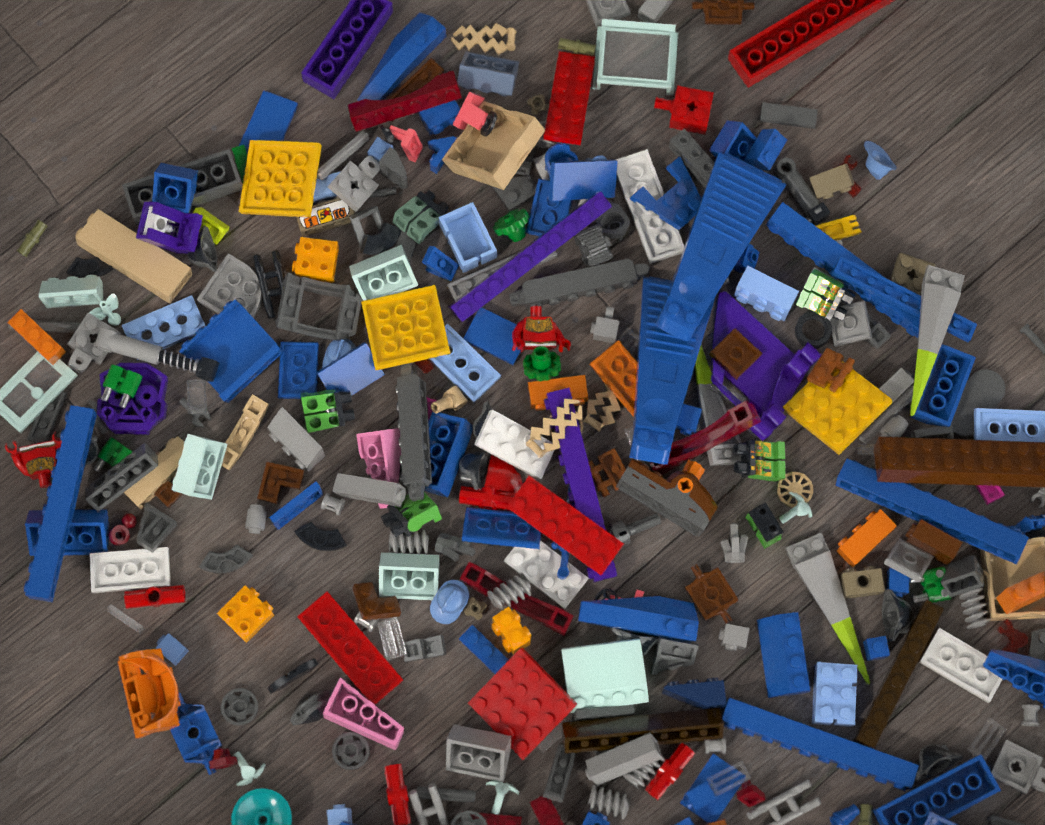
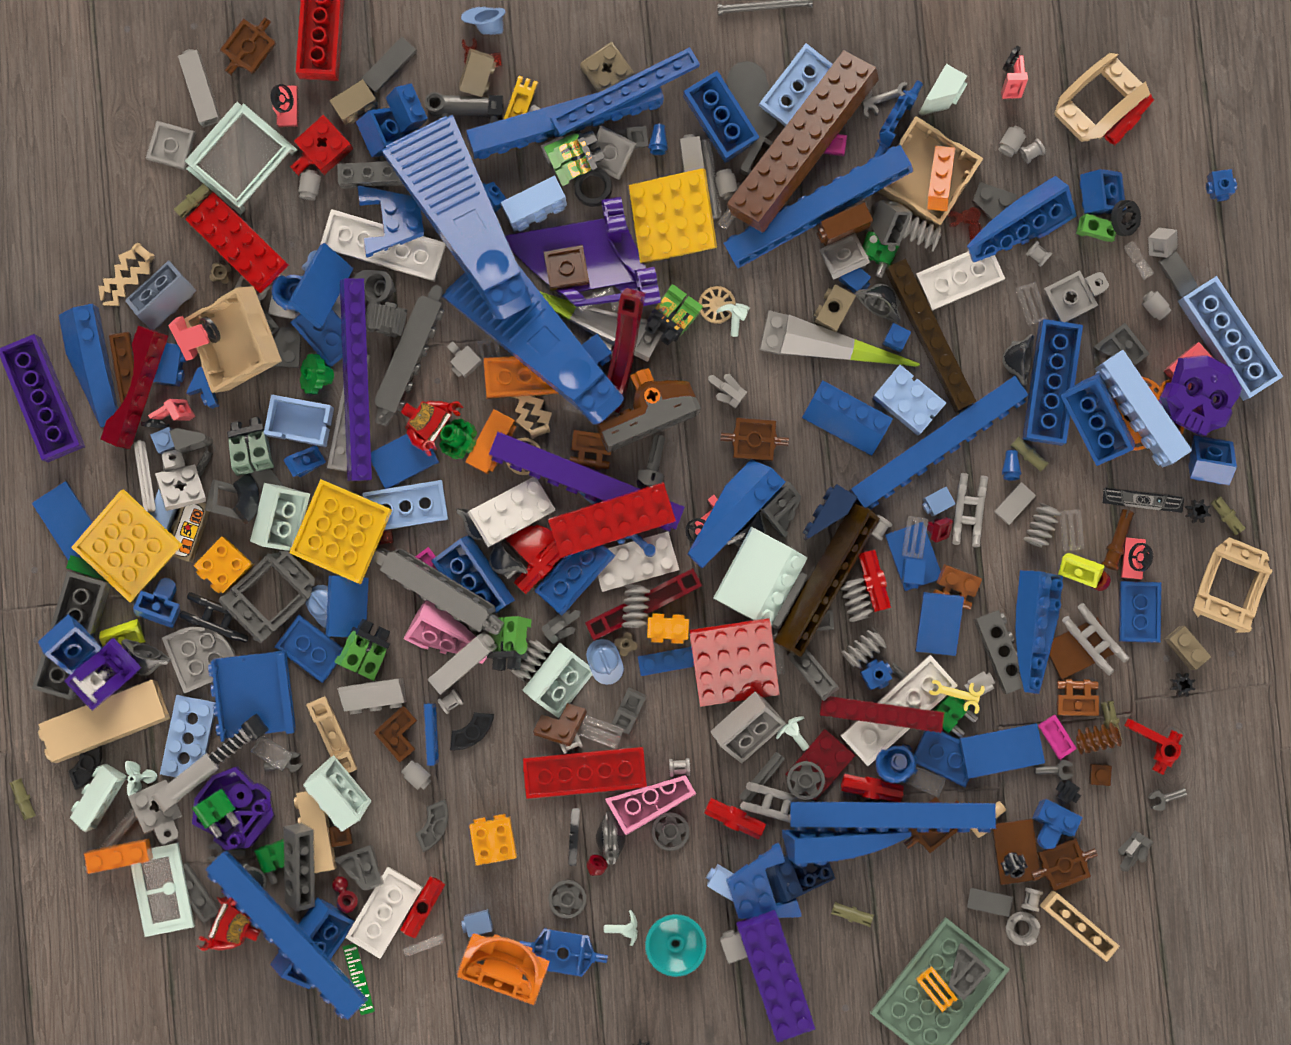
camera: 55 degrees left, 10 degrees up
dark red tile [209,748,238,769] -> none
tan pin [431,386,468,414] -> none
tan piece [526,399,583,459] -> none
light grey brick [585,733,662,786] -> none
light grey brick [718,623,749,651] -> none
black hips [745,502,784,549] -> none
dark orange plate [807,348,855,392] -> none
orange brick [836,509,897,568] -> none
light grey plate [910,265,965,416] -> none
none -> blue brick [133,578,181,628]
none -> coral piece [270,84,298,127]
none -> light grey brick [298,170,321,200]
none -> dark tan brick [329,80,378,125]
none -> green sticker [342,943,375,1015]
none -> dark red tile [586,854,608,876]
none -> blue cone [648,124,668,155]
none -> light grey bush [669,758,690,777]
none -> medium blue brick [922,487,956,516]

